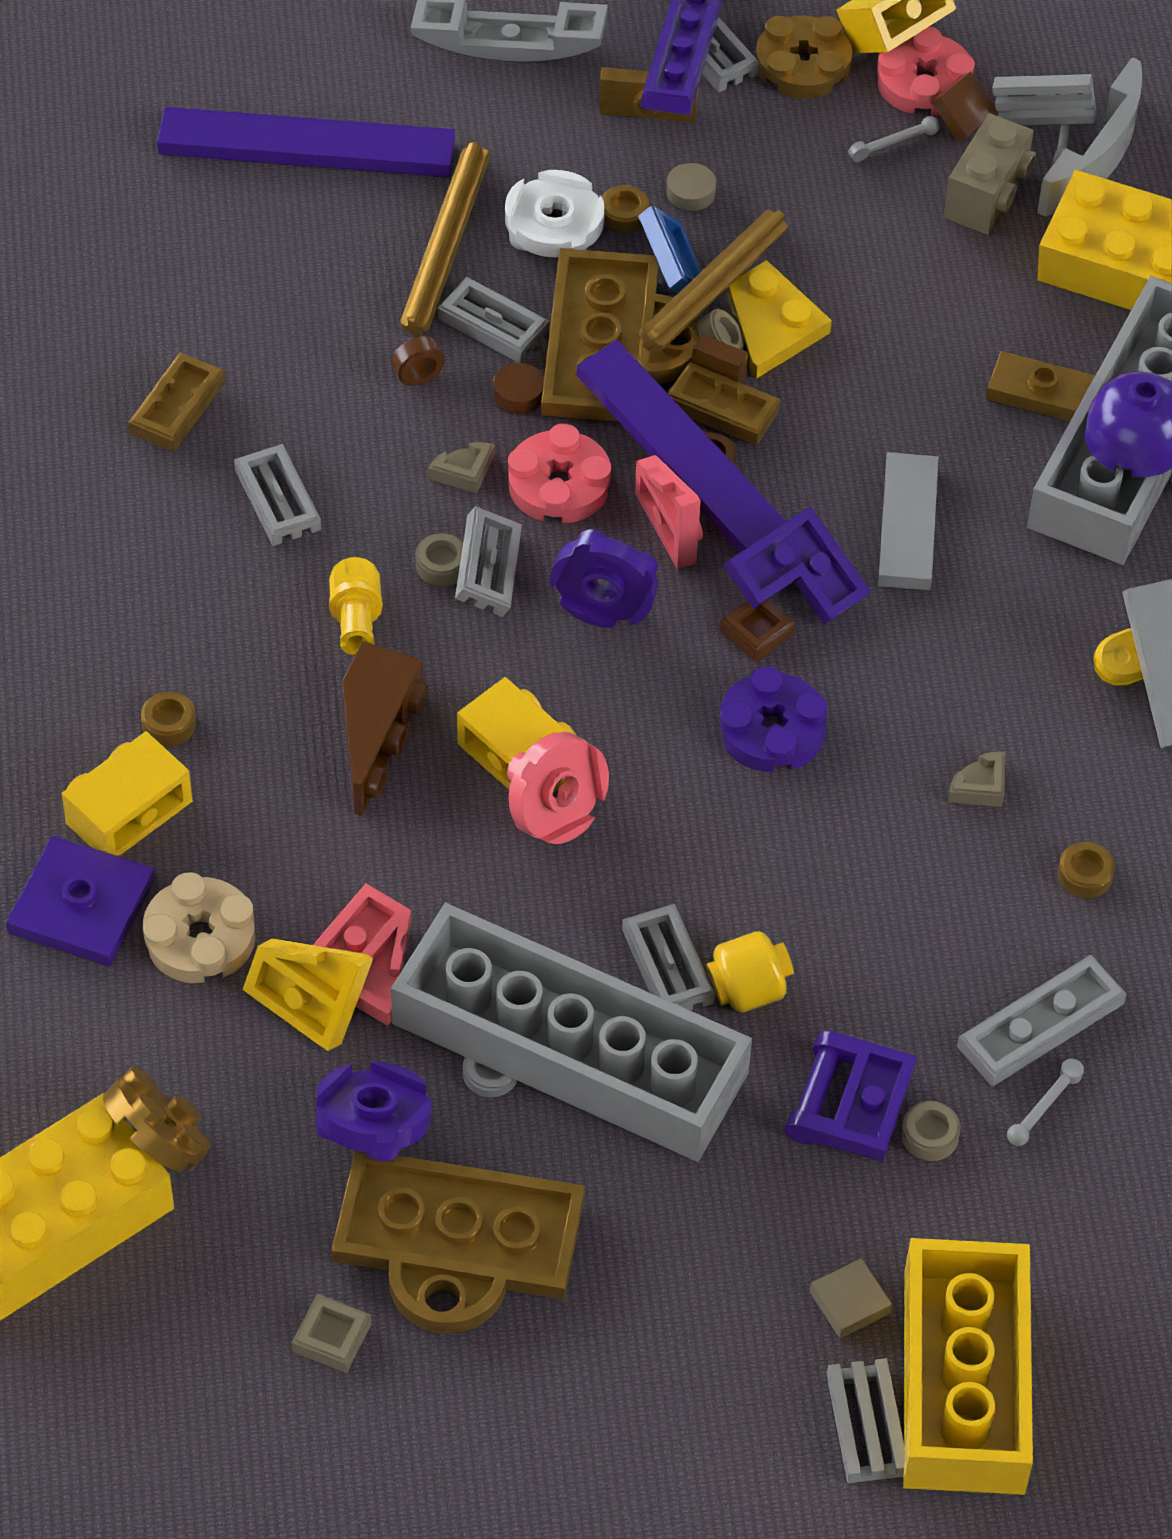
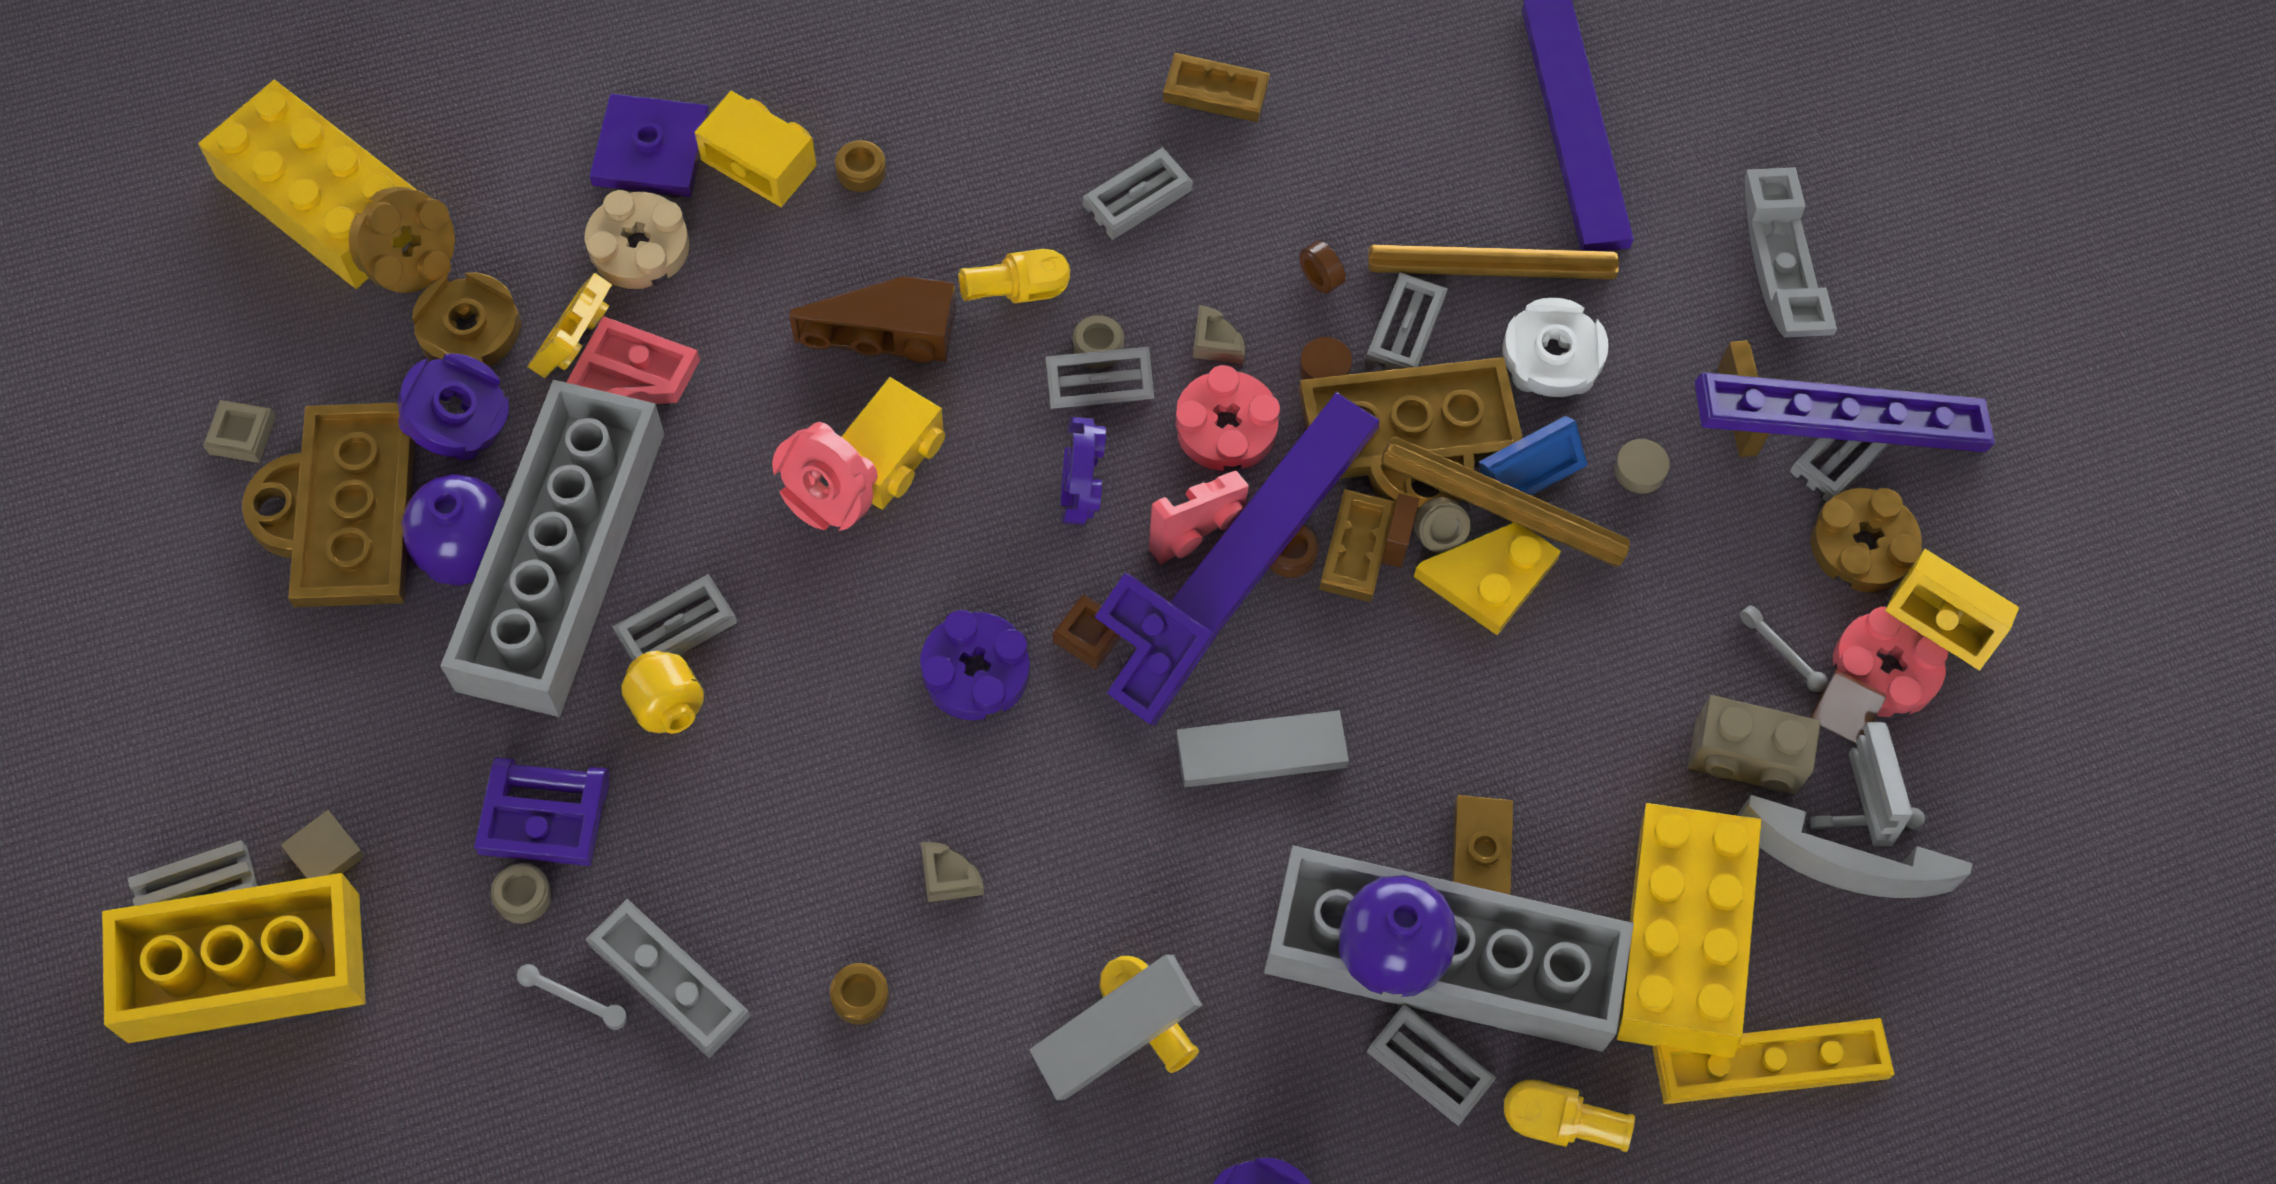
camera: 75 degrees right, 10 degrees up
pearl gold tile [602,185,650,233] -> none
none -> dark purple cylinder [401,474,505,586]
none -> pearl gold plate [412,272,522,368]

